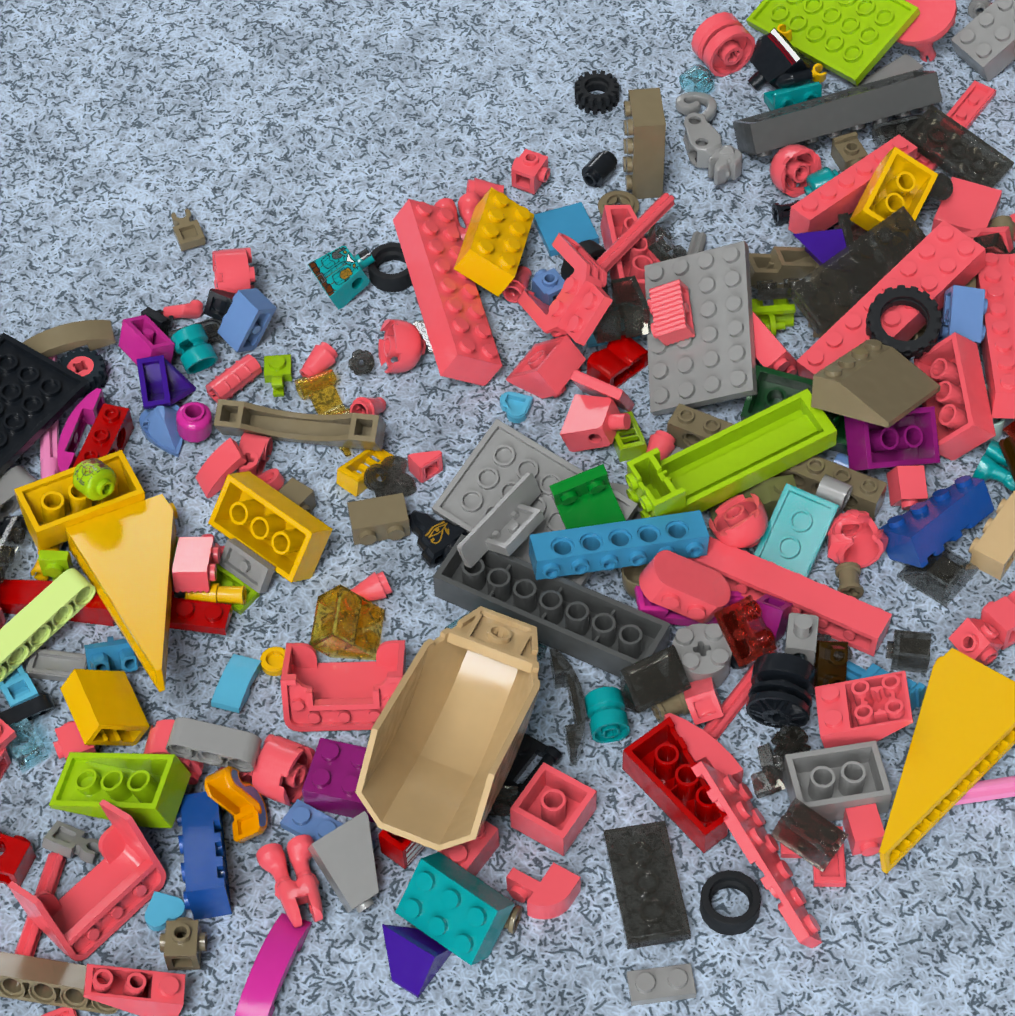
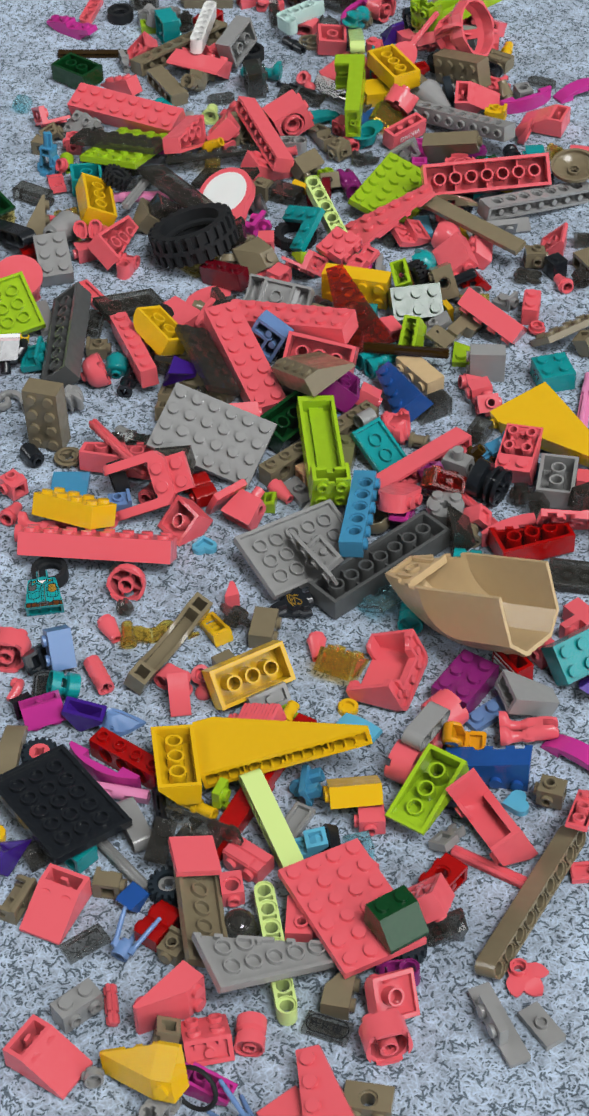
camera: 70 degrees left, 10 degrees down
lime head [73,458,116,501] -> none
dark pink head [176,402,213,443] -> none
lime plate [264,354,292,397] -> none
coral cone [350,397,386,415] -> none
green bracket [549,464,626,529] -> none
coral brick [647,279,695,346] -> none
coral cylinder [709,493,768,549] -> none
black tyre [866,285,942,360] -> none

